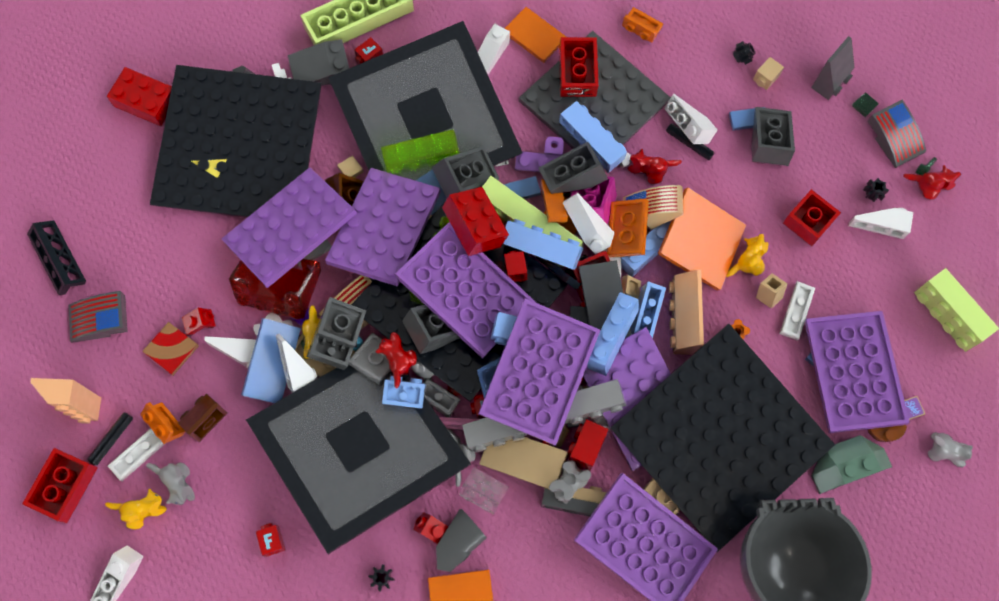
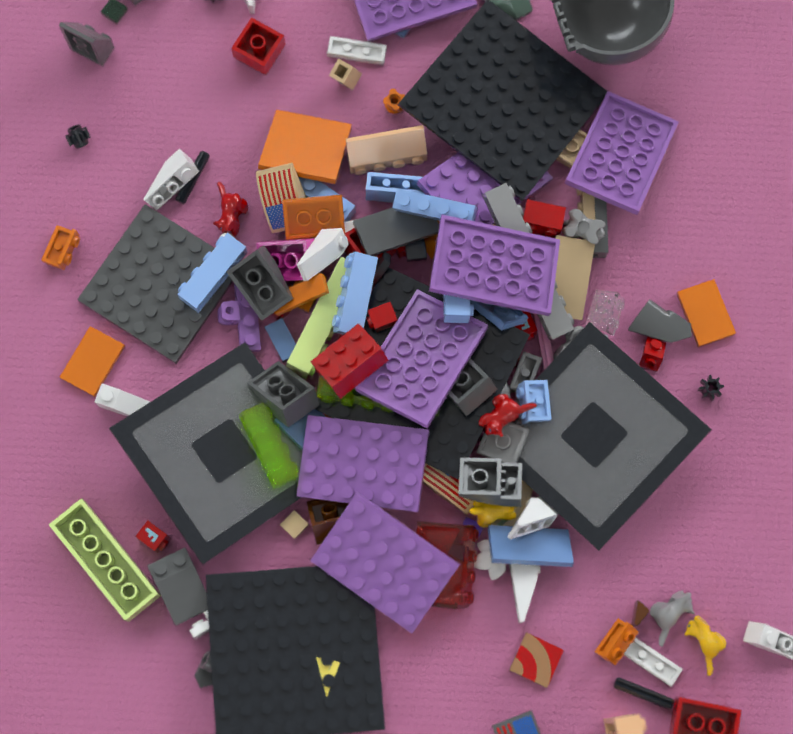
camera: 100 degrees left, 5 degrees up
reddish brown slope [178,394,227,442] -> none
red bracket [181,308,216,335] -> none
red brick [256,523,286,557] -> none
red brick [559,37,599,97] -> none
tan tile [622,275,641,299] -> none
yellow animal [726,234,769,277] -> none
medium blue tile [729,107,765,131] -> none
dark grey slope [751,107,795,166] -> none
tan brick [753,57,784,90] -> none
none -> reddish brown slope [631,600,650,627]

